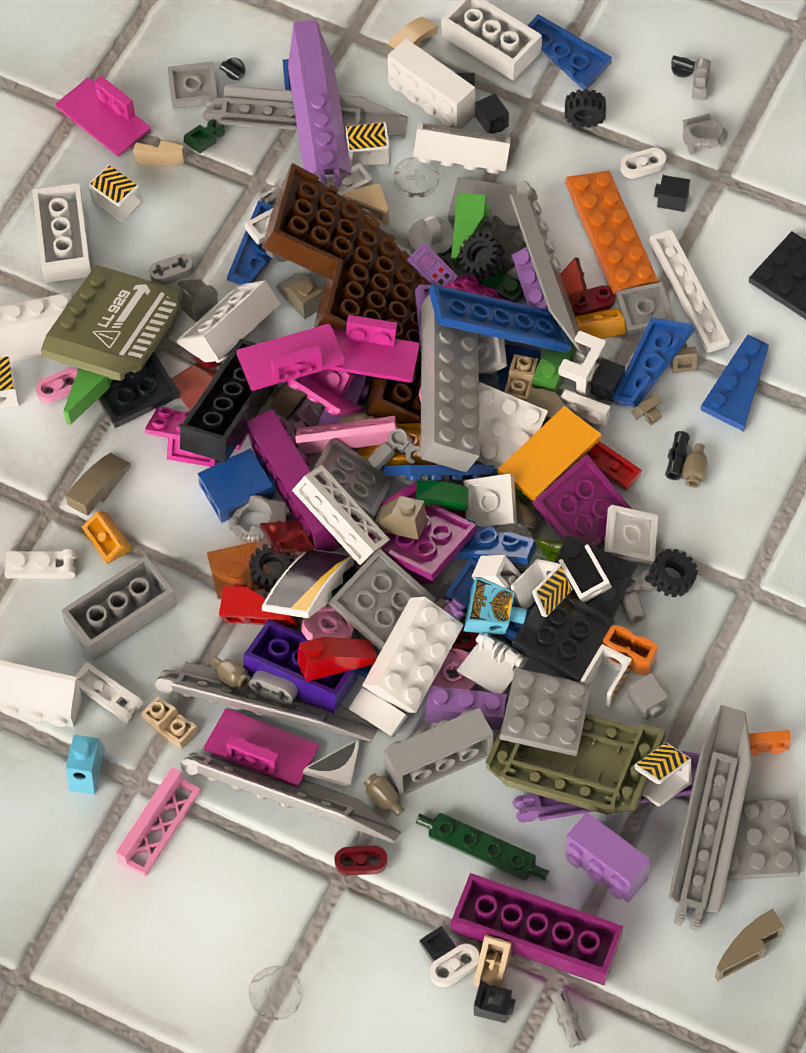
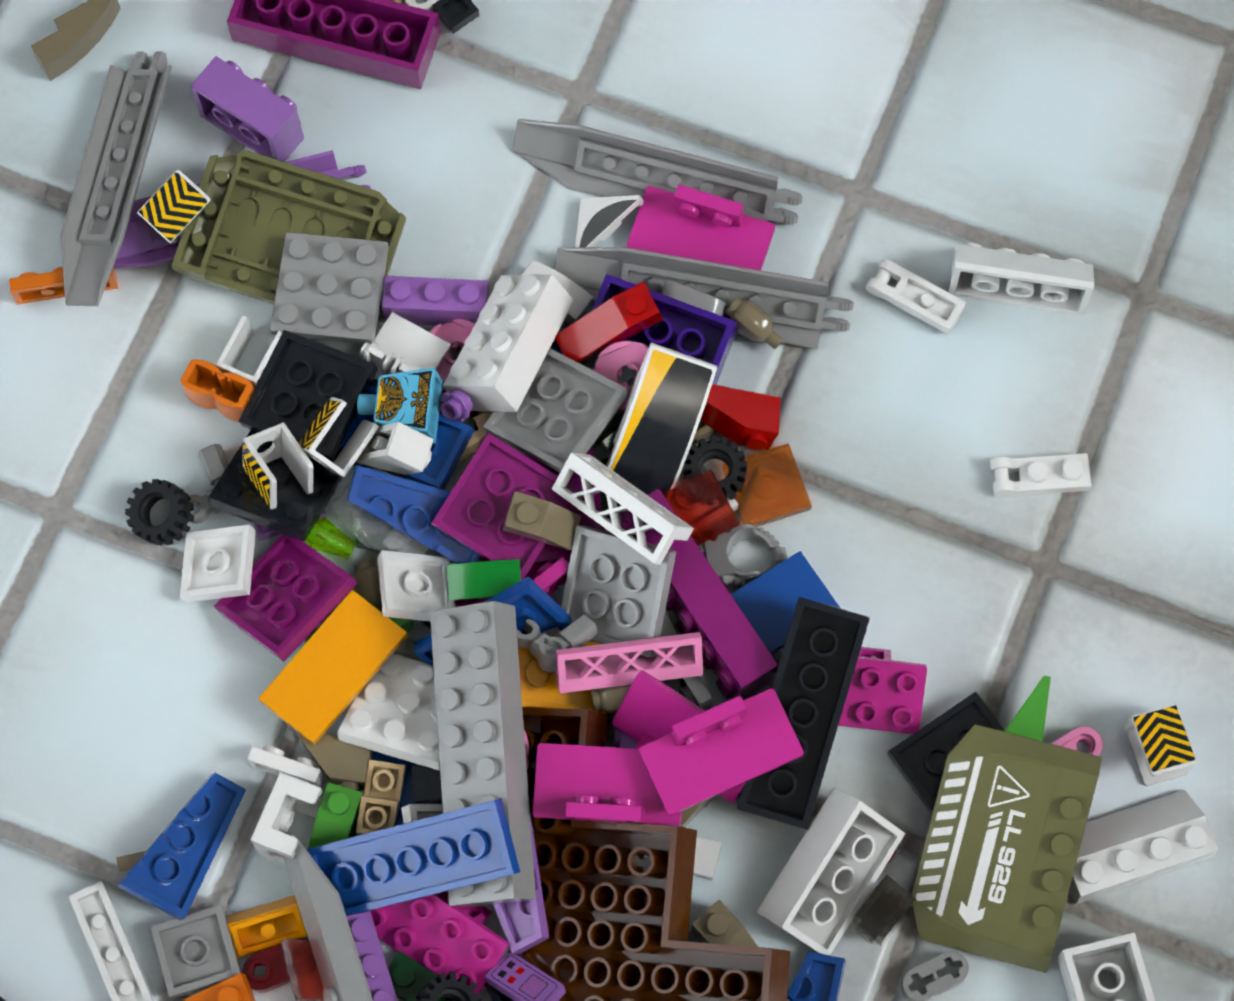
camera: 175 degrees right, 10 degrees up
light grey brick [61,555,177,660] -> none
dark tan slope [65,452,131,516] -> none
medium azure torso [66,735,105,794] -> none
light orange slope [82,510,132,564] -> none
bright pink fence [116,767,201,877] -> none
tan slope [140,696,199,749] -> none
clear red piece [171,361,216,410] -> none
dark red plate [334,846,388,876] -> none
dark tan plant [363,773,405,816] -> none
light grey brick [384,708,493,797] -> none
dark green plate [416,813,550,881] -> none
red plate [583,441,642,491] -> none
black brick [590,358,625,402] -> none
light grey brick [628,673,668,720] -> none
dark tan tile [631,394,662,425] -> none
black pin [665,431,690,480] -> none
dark tan plant [683,443,708,488] -> none
blue wing [701,334,769,432] -> none
light grey plate [727,799,798,880] -> none

